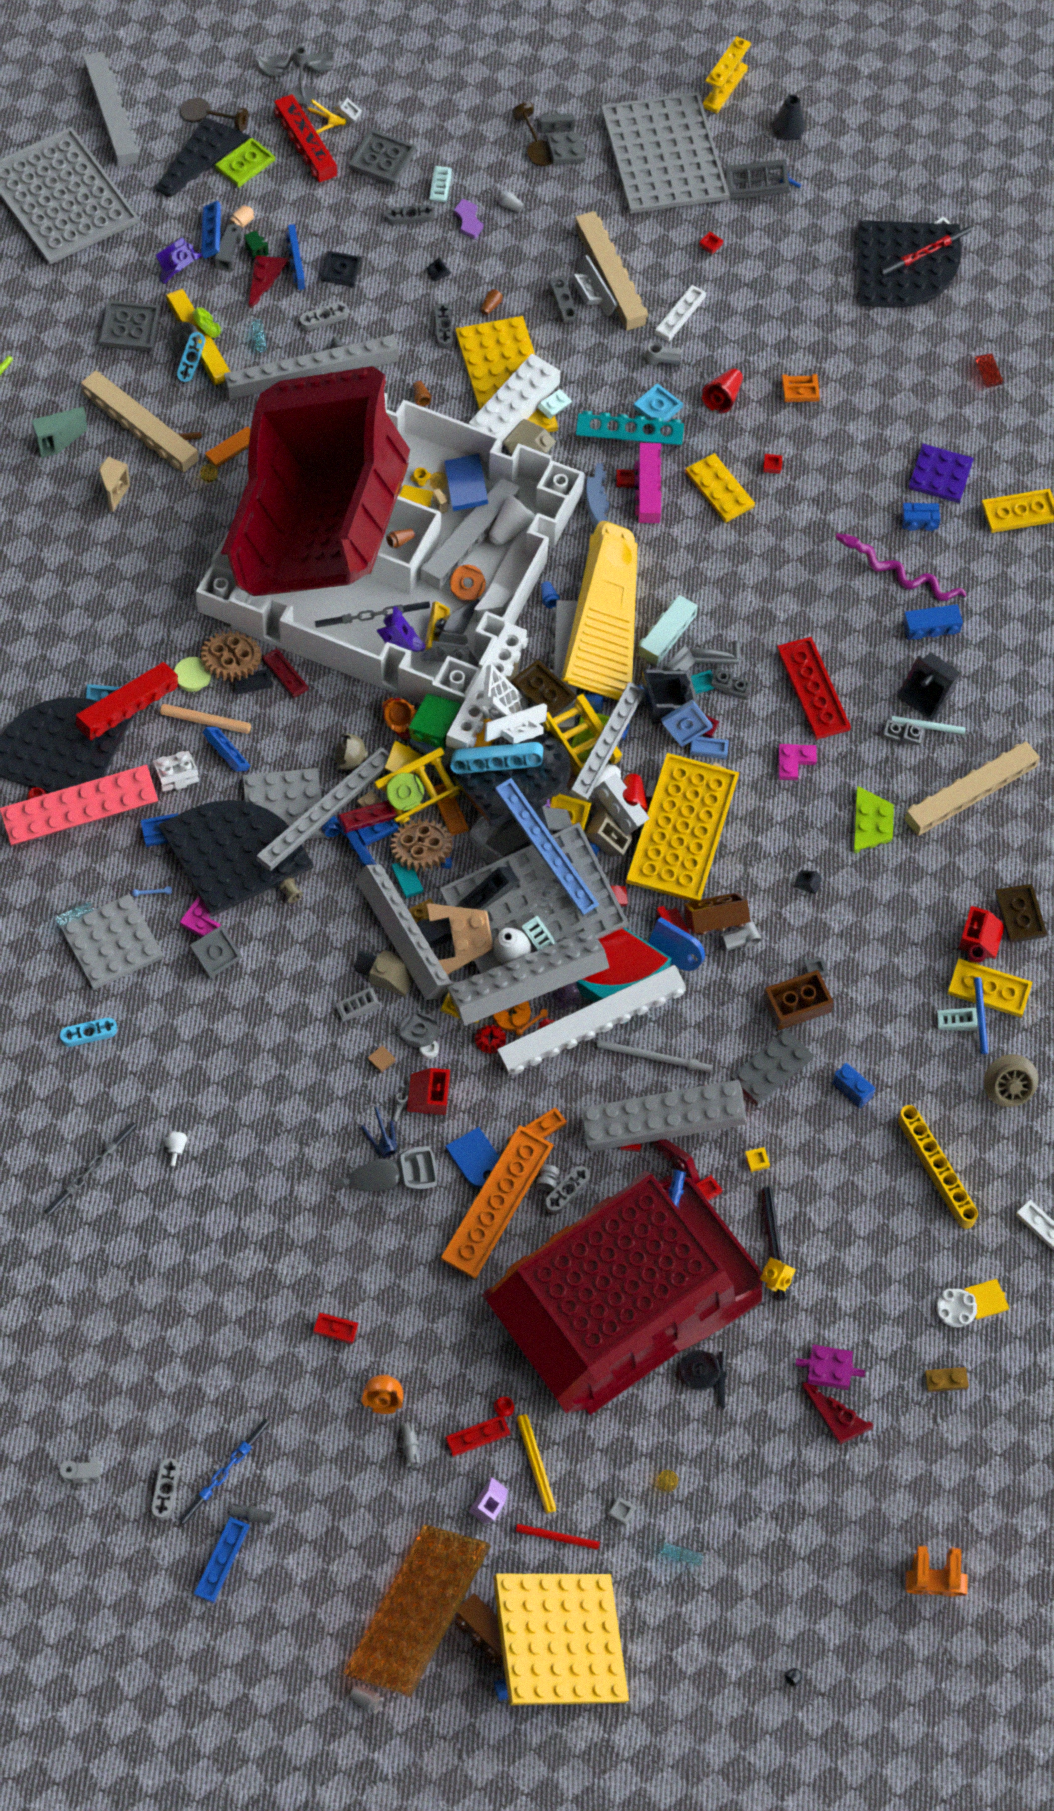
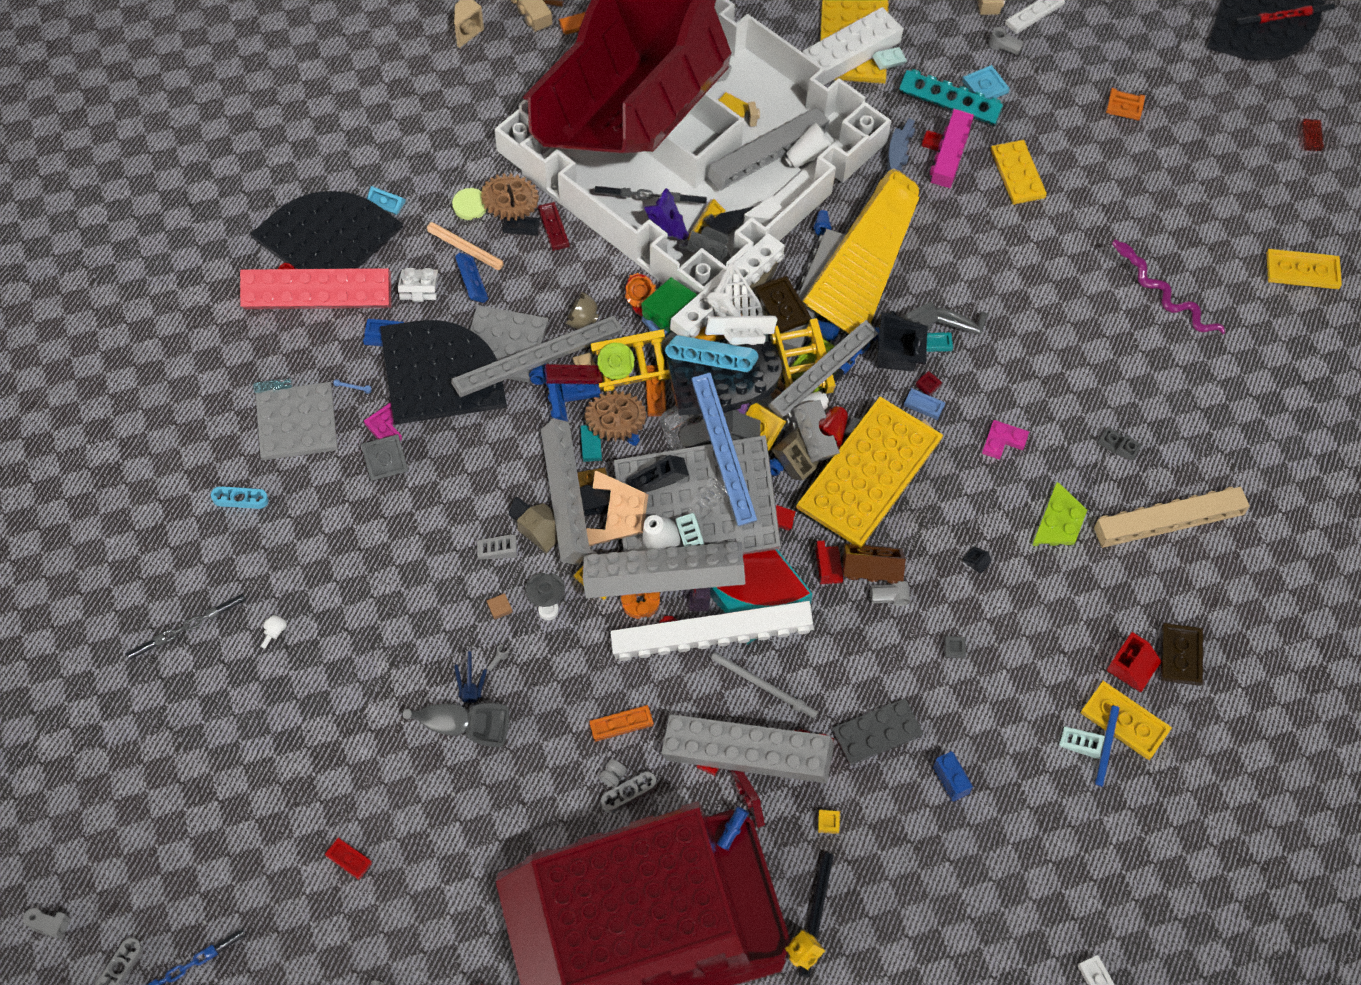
camera: 20 degrees right, 0 degrees up
red brick [76,662,178,741] -> none
clear yellow tile [200,464,218,482] -> none
dark tan bush [279,878,303,903] -> none
orange cylinder [361,1375,404,1414] -> none
yellow piece [384,741,422,775] -> none
dark orange cone [386,528,415,549] -> none
red slope [407,1068,450,1115] -> none
yellow plate [410,467,431,486] -> none
dark orange cone [413,381,432,407] -> none
clear yellow tile [430,472,448,490] -> none
orange plate [440,1125,554,1280] -> none
blue tile [444,453,489,512] -> none
blue tile [445,1127,500,1189] -> none
orange tile [449,564,486,602] -> none
red gear [475,1024,506,1054] -> none
dark tan slope [502,419,556,454] -> none
orange hinge [516,1009,548,1036] -> none
light aqua brick [638,595,698,666] -> none
blue tile [648,917,705,971] -> none
medium blue plate [661,699,713,747] -> none
red tile [696,1175,723,1201] -> none
red cone [701,368,743,414] -> none
dark grey slope [711,668,751,700] -> none
red plate [763,453,783,474] -> none
reddish brown brick [763,970,834,1031] -> none
red plate [777,636,851,740] -> none
light aqua bar [891,716,966,735] -> none
black piece [897,652,961,721] -> none
yellow beam [898,1105,978,1229] -> none
blue brick [901,503,940,531] -> none
blue brick [902,604,963,640] -> none
dark purple plate [908,444,974,504] -> none
dark red cone [967,944,987,965] -> none
dark tan piece [983,1054,1038,1107] -> none

